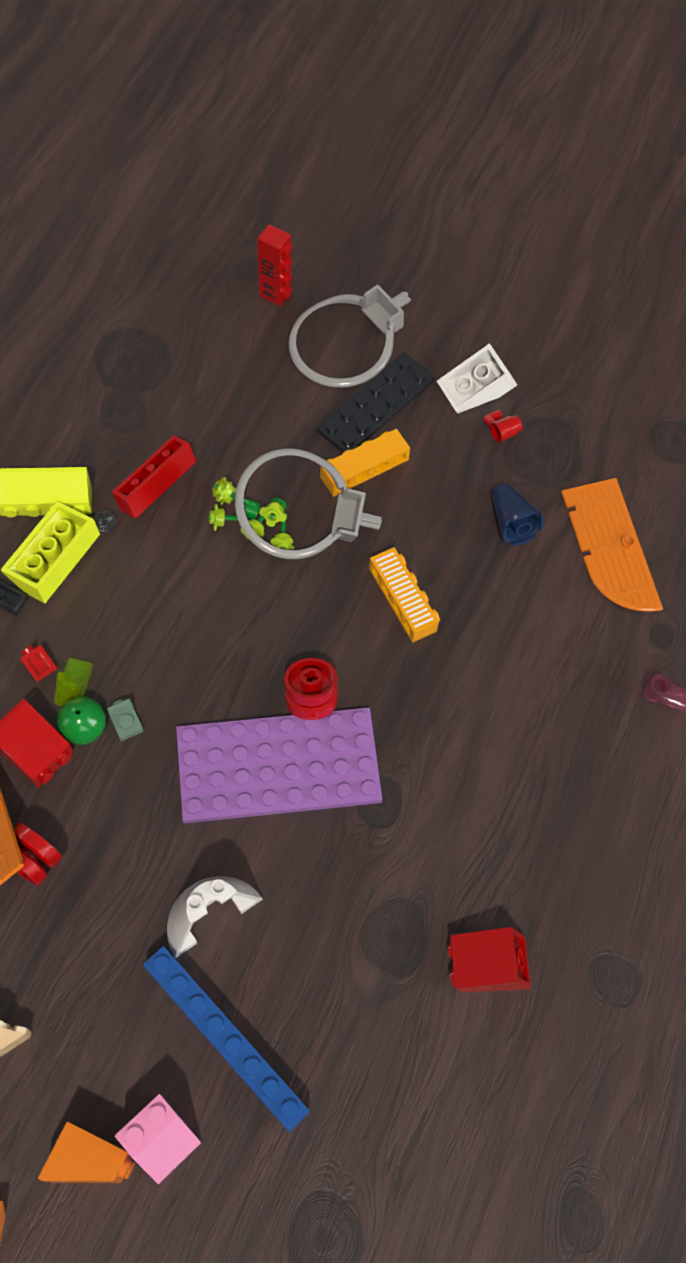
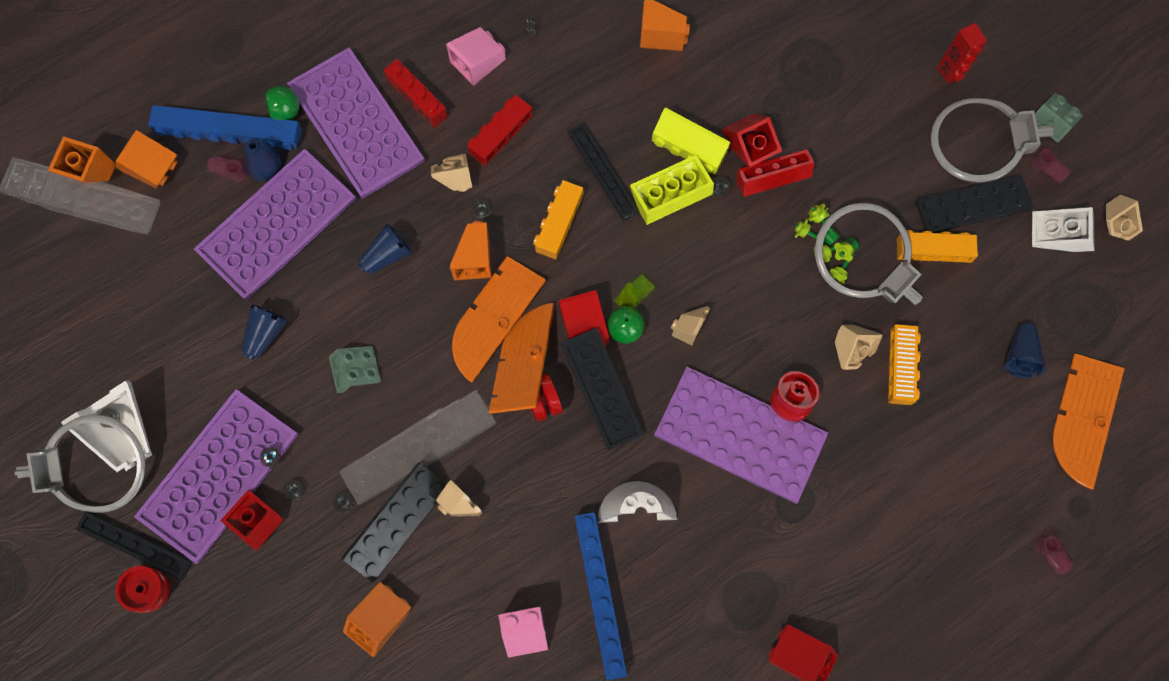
camera: 35 degrees right, 10 degrees up
red bracket [18,644,57,682] -> none
orange slope [38,1122,135,1183] -> none
sand green bracket [107,699,144,741] -> none
red piece [483,410,523,443] -> none
none -> black plate [560,328,644,451]
none -> tan slope [671,306,710,346]
none -> red slope [721,113,782,167]
none -> tan slope [835,325,883,370]
none -> clear pink piece [1032,149,1071,184]
none -> sand green bracket [1035,93,1083,143]
none -> tan slope [1106,195,1143,241]

